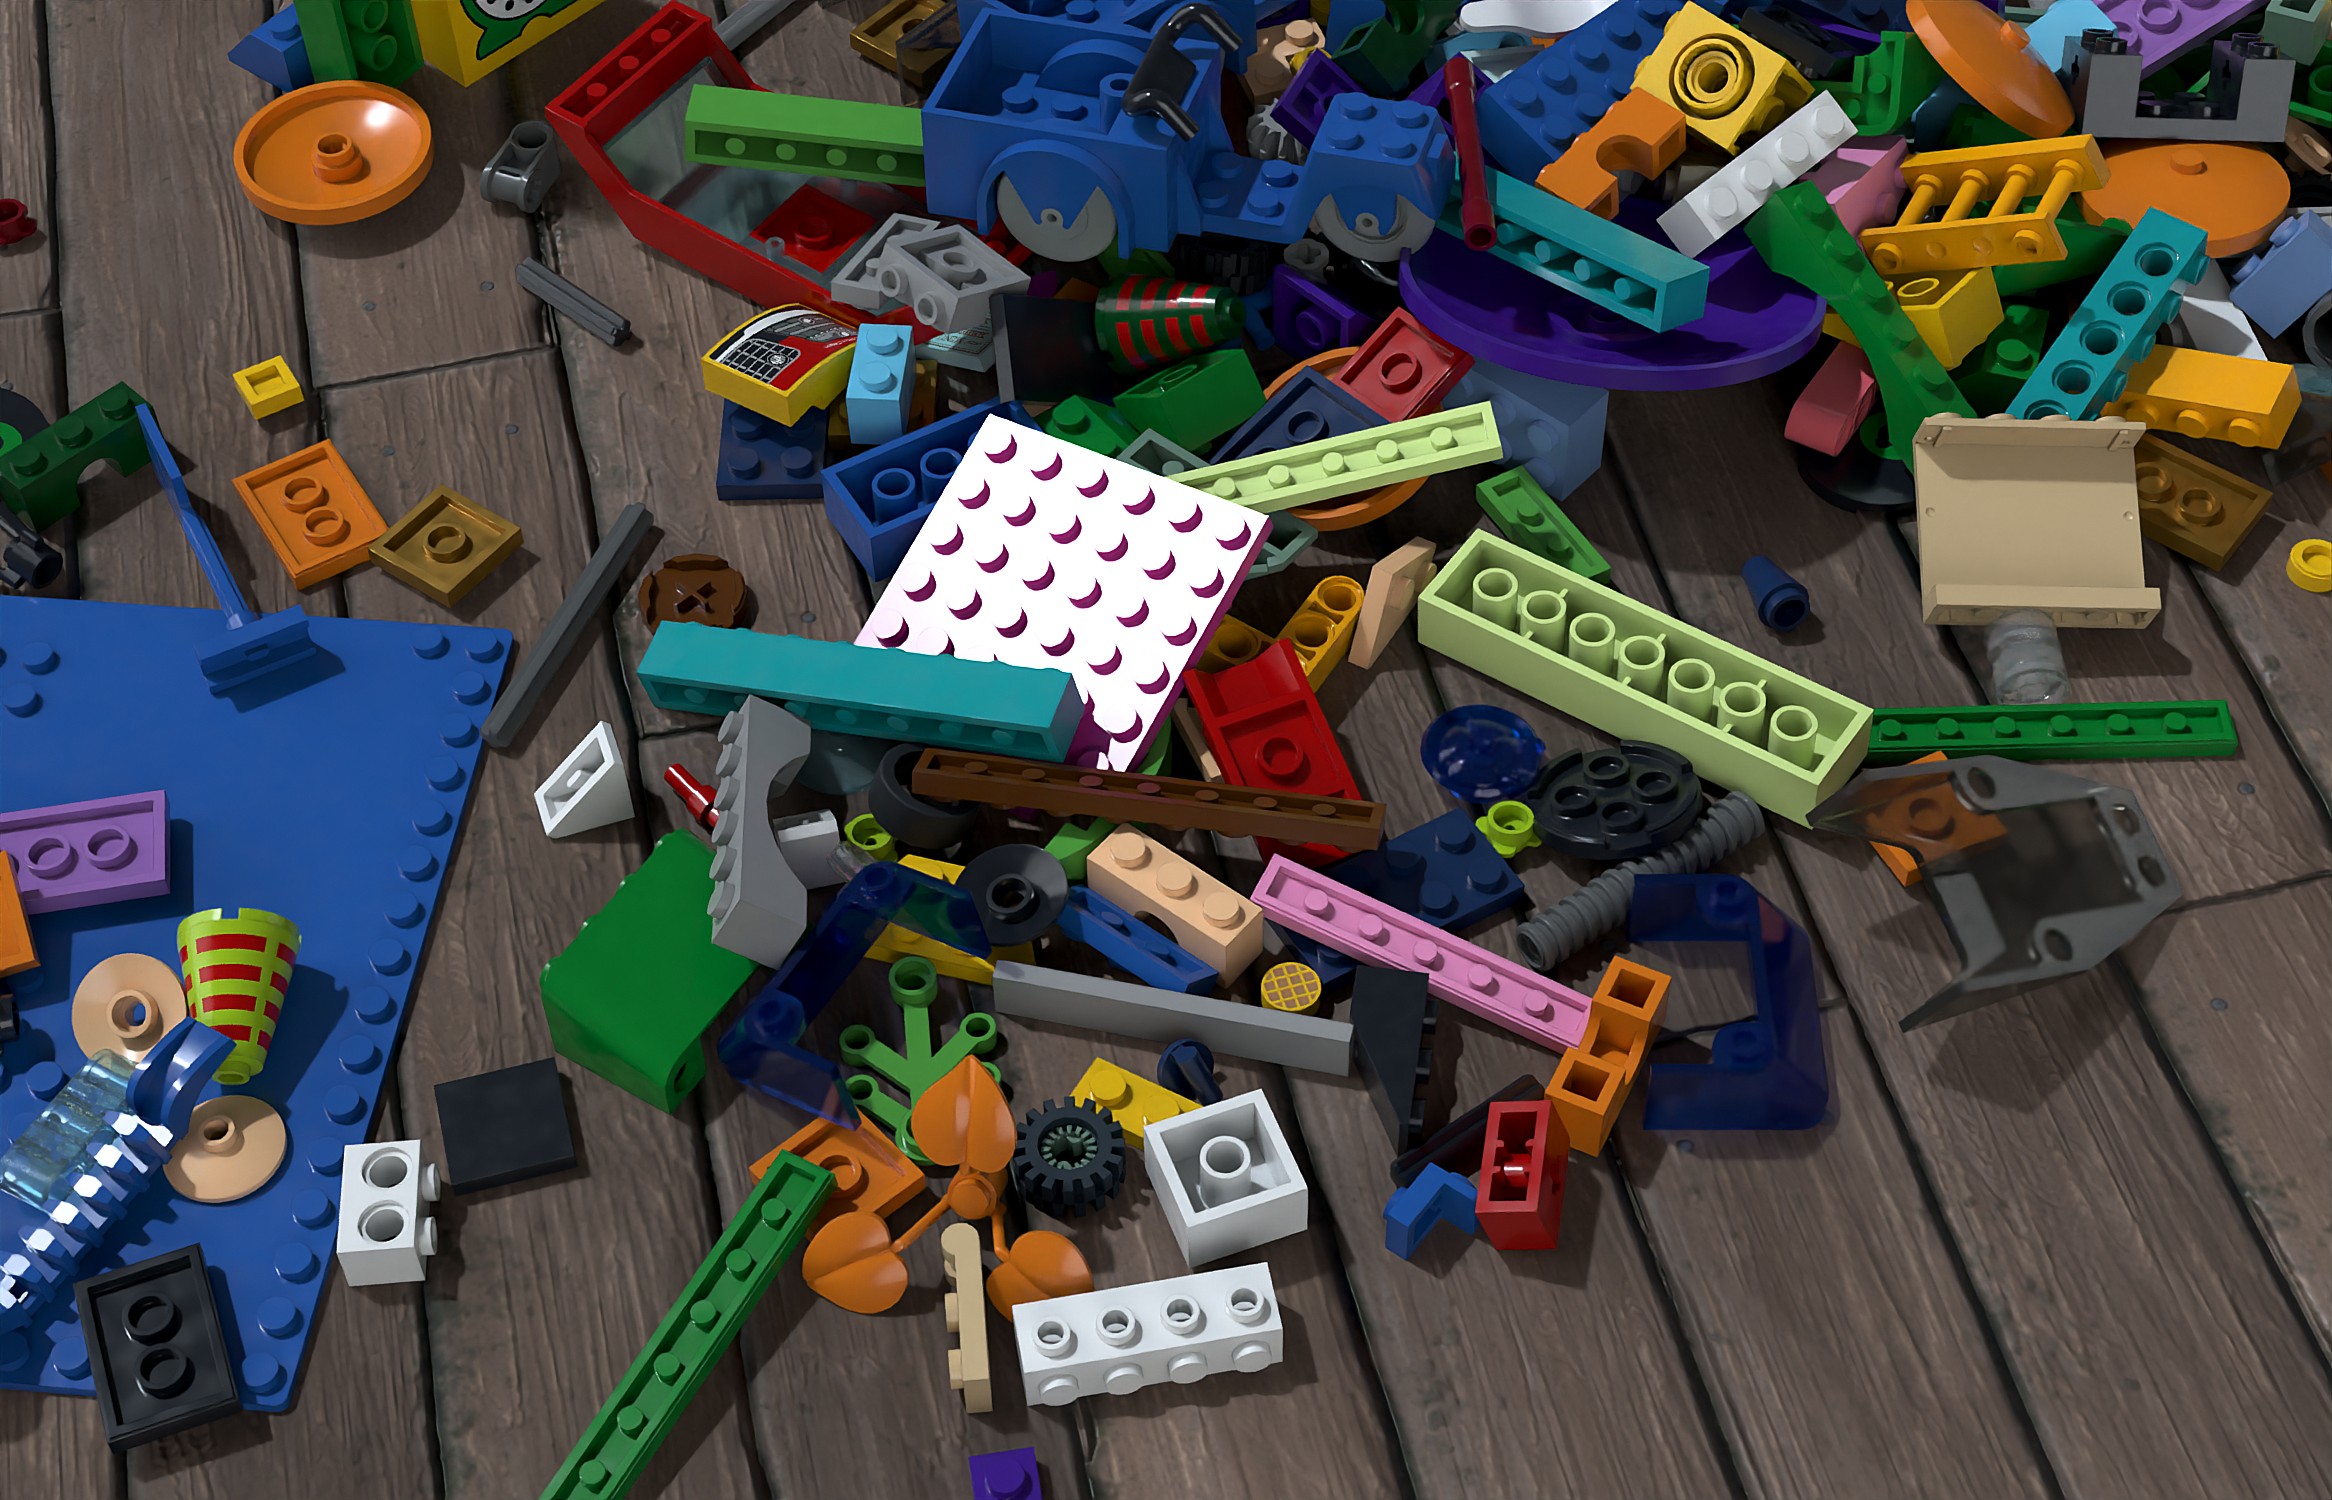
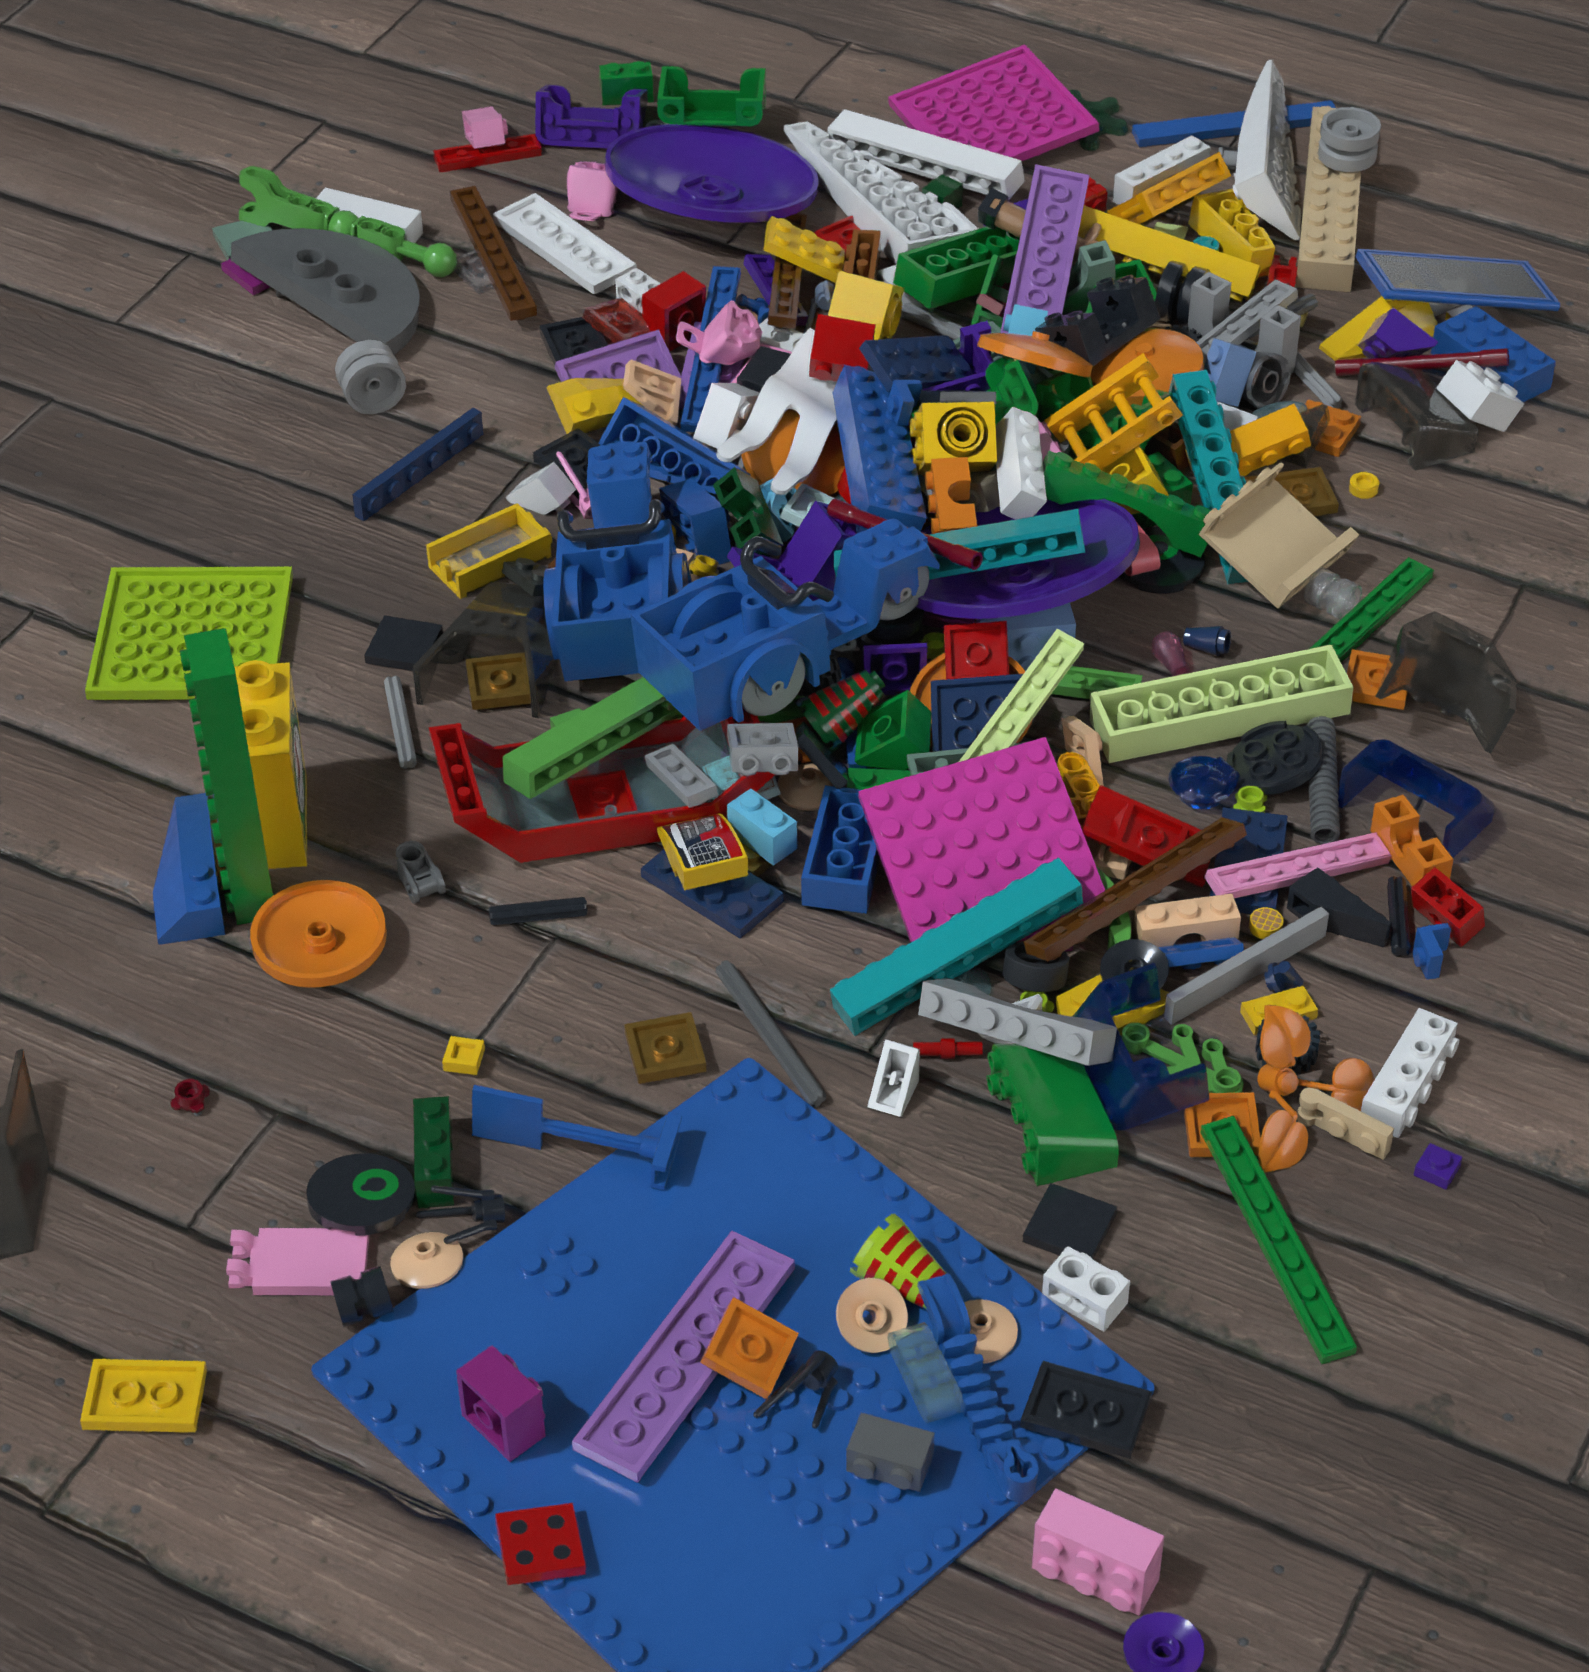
camera: 50 degrees left, 5 degrees down
orange tile [231,439,389,591] -> none
reddish brown tile [638,553,749,636] -> none
clear tile [826,841,886,895] -> none
white brick [1143,1089,1308,1268] -> none
none -> clear pink cone [1151,631,1189,676]

